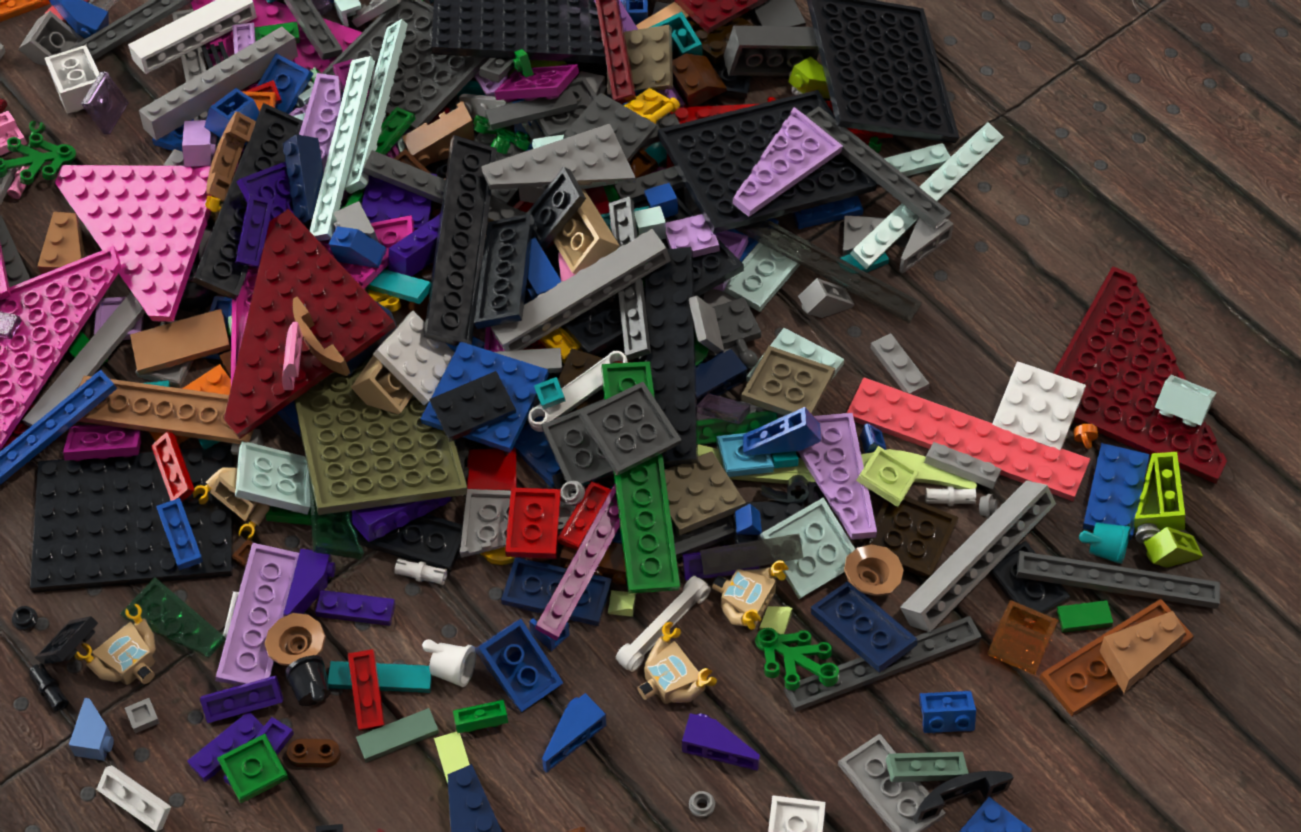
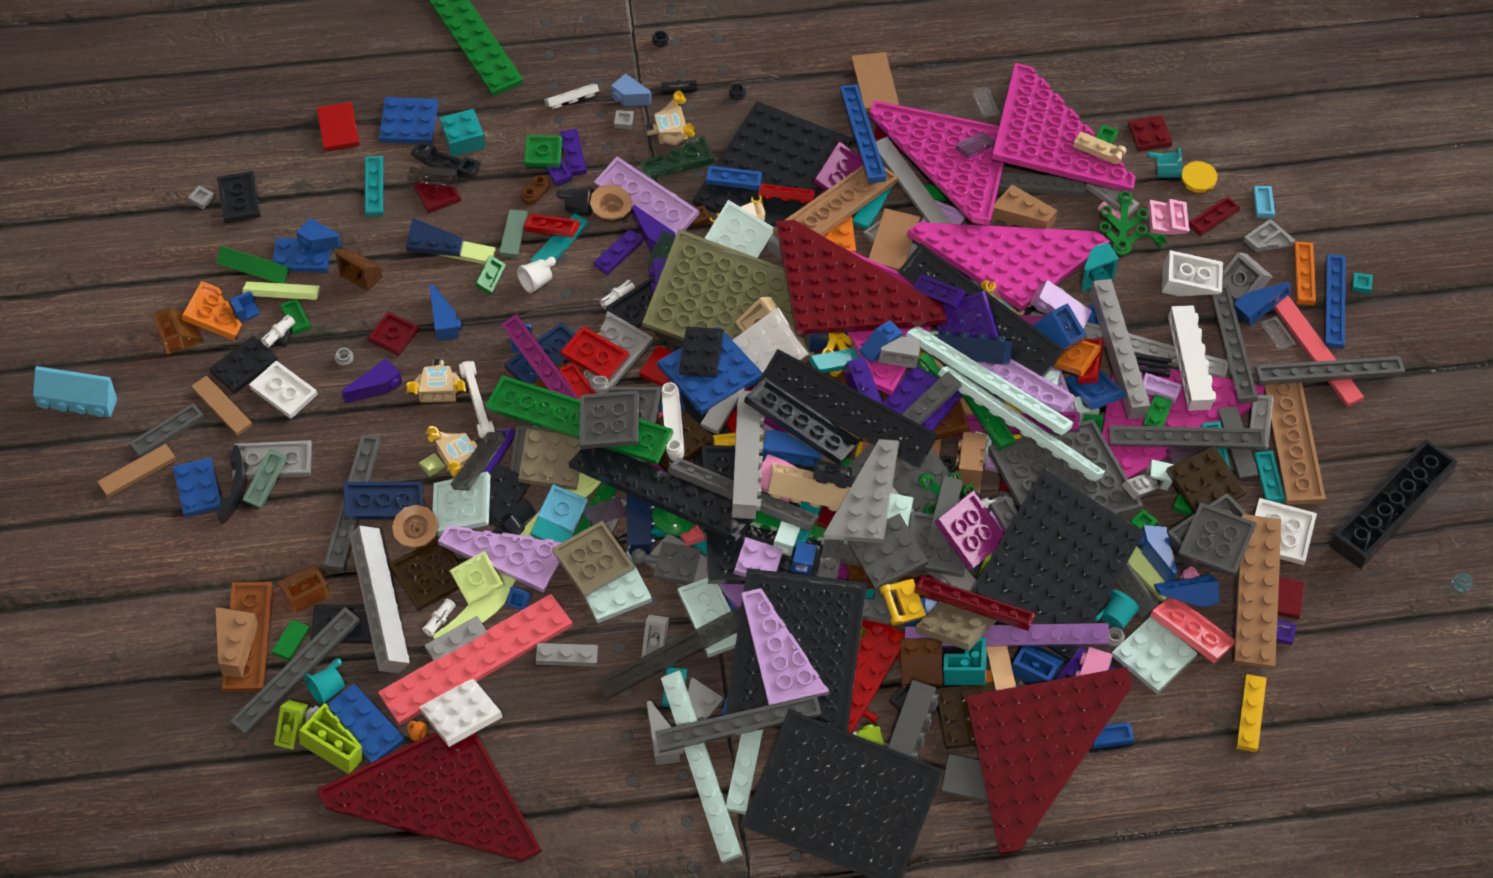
camera: 120 degrees right, 0 degrees up
black plate [35,616,98,664] -> none
clear purple tile [81,72,129,134] -> none
dark purple plate [200,676,284,723] -> none
medium nougat slope [206,111,256,202] -> none
bright pink slope [282,322,303,390] -> none
medium nougat slope [293,297,350,376] -> none
blue slope [475,619,563,712] -> none
green plate [513,49,534,78] -> none
teal plate [534,377,566,410] -> none
light grey tile [689,296,724,354] -> none
blue slope [735,504,762,535] -> none
blue slope [743,407,821,456] -> none
green plant [755,628,839,690] -> none
blue bracket [919,691,976,733] -> none
light grey plate [979,494,997,519] -> none
light aqua slope [1155,375,1217,427] -> none
none -> dark red tile [367,311,420,356]
none -> teal slope [1080,242,1119,292]

